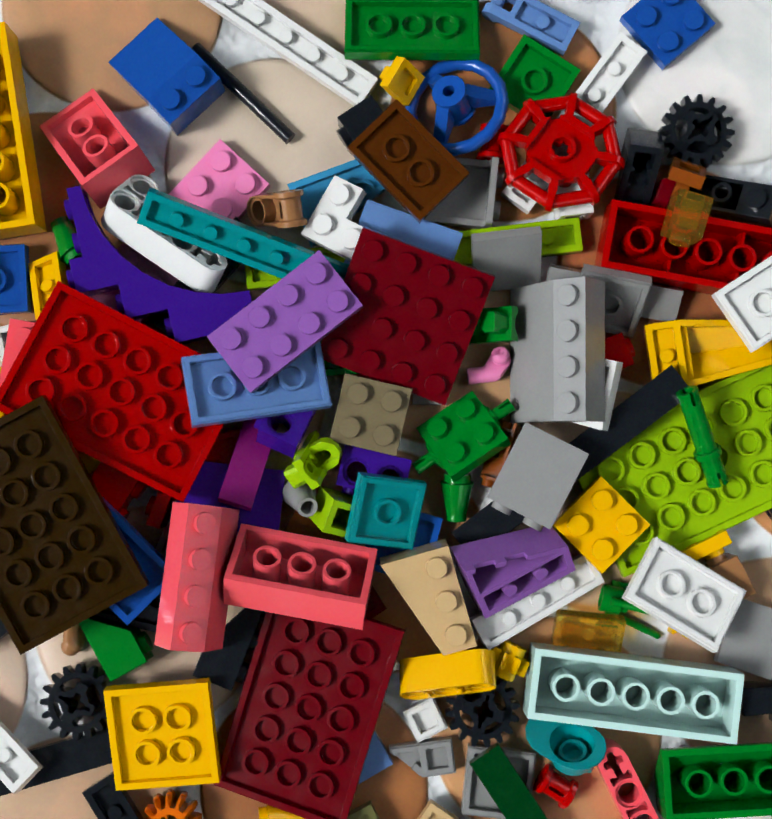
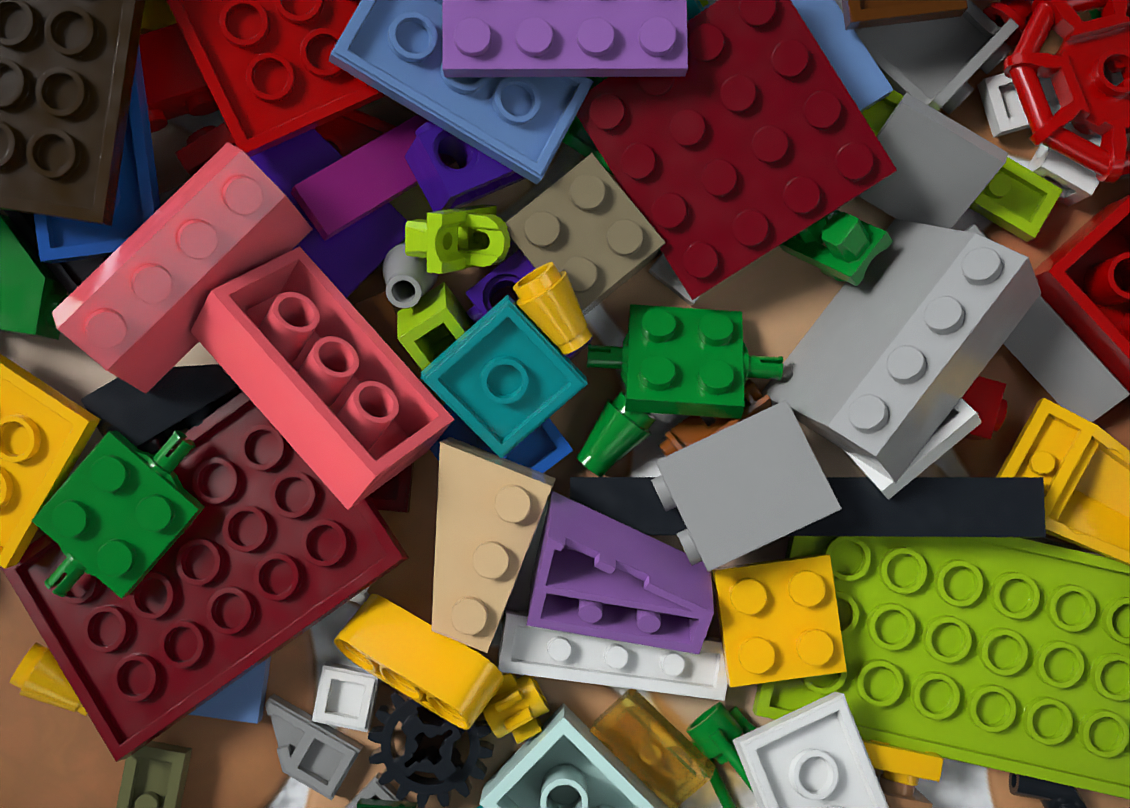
camera: 40 degrees right, 0 degrees up
bright pink arm [467,346,511,385] -> none
light grey tile [580,264,652,337] -> none
green pin [676,386,729,488] -> none
none -> green plate [31,430,205,599]
none -> yellow cone [513,262,592,354]

